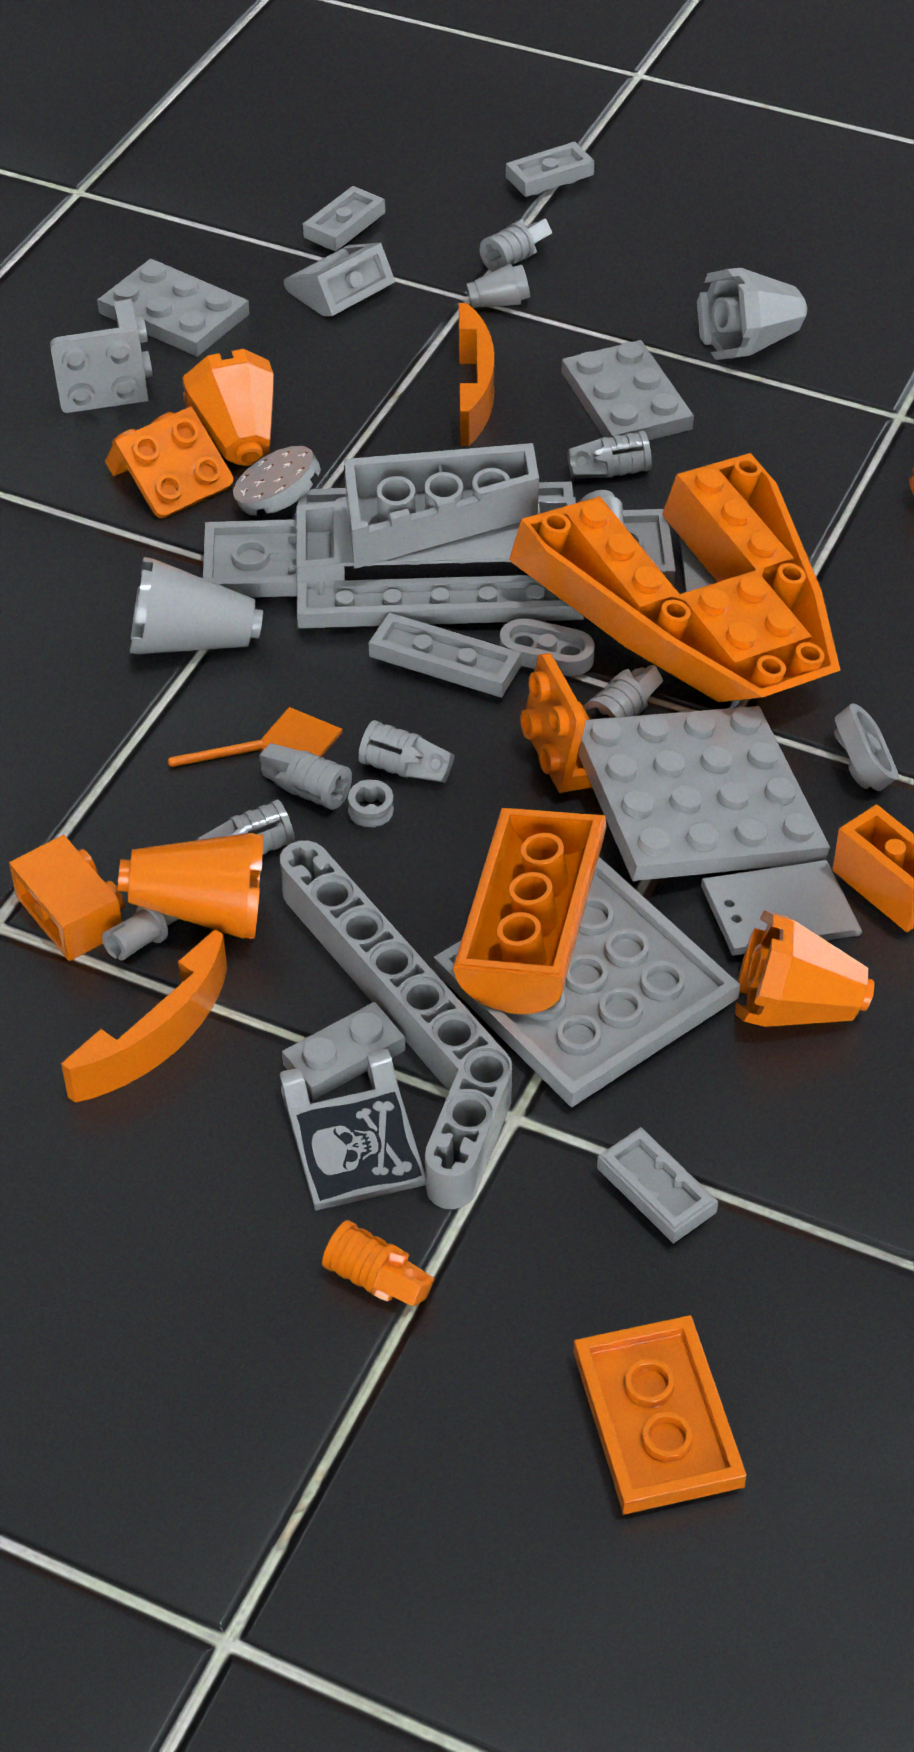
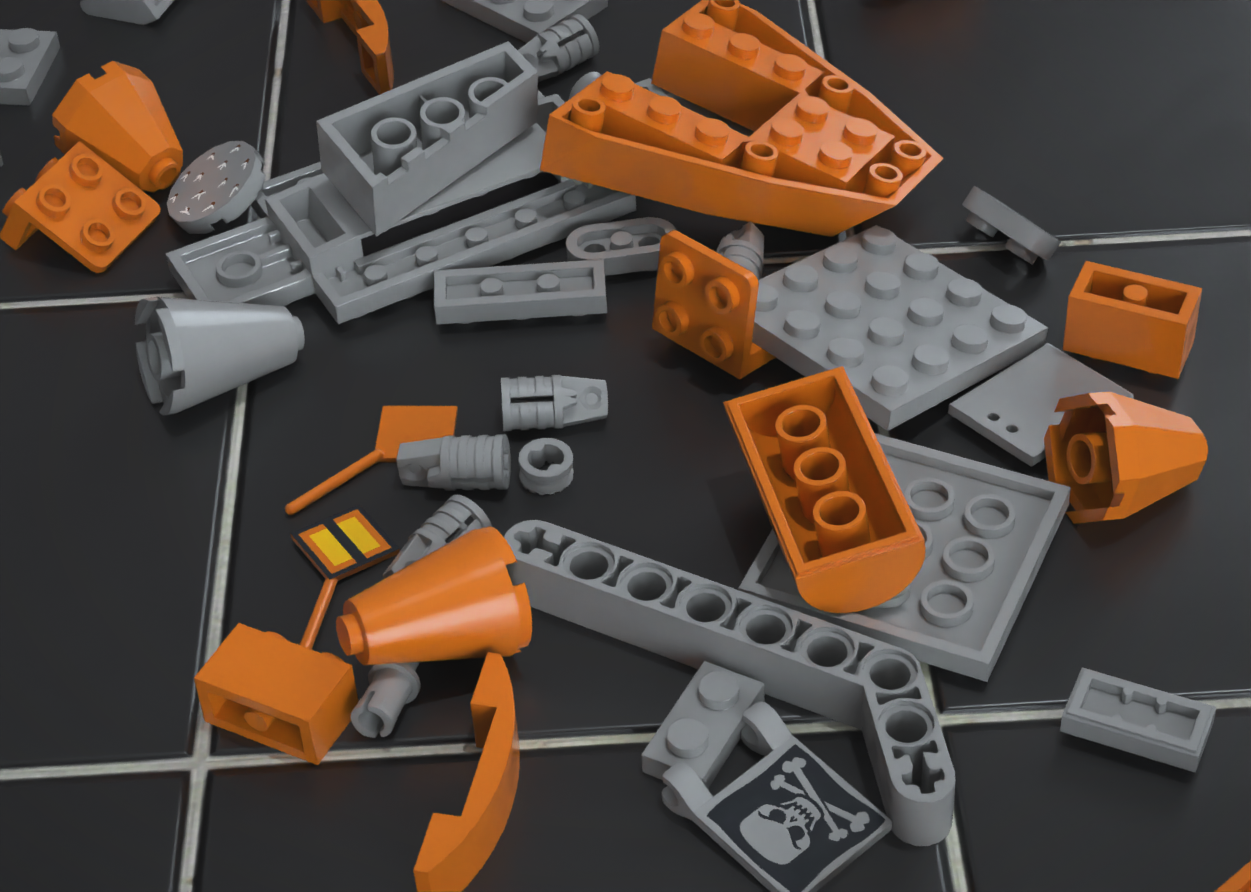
camera: 25 degrees left, 5 degrees down
none -> piece [290,504,400,650]

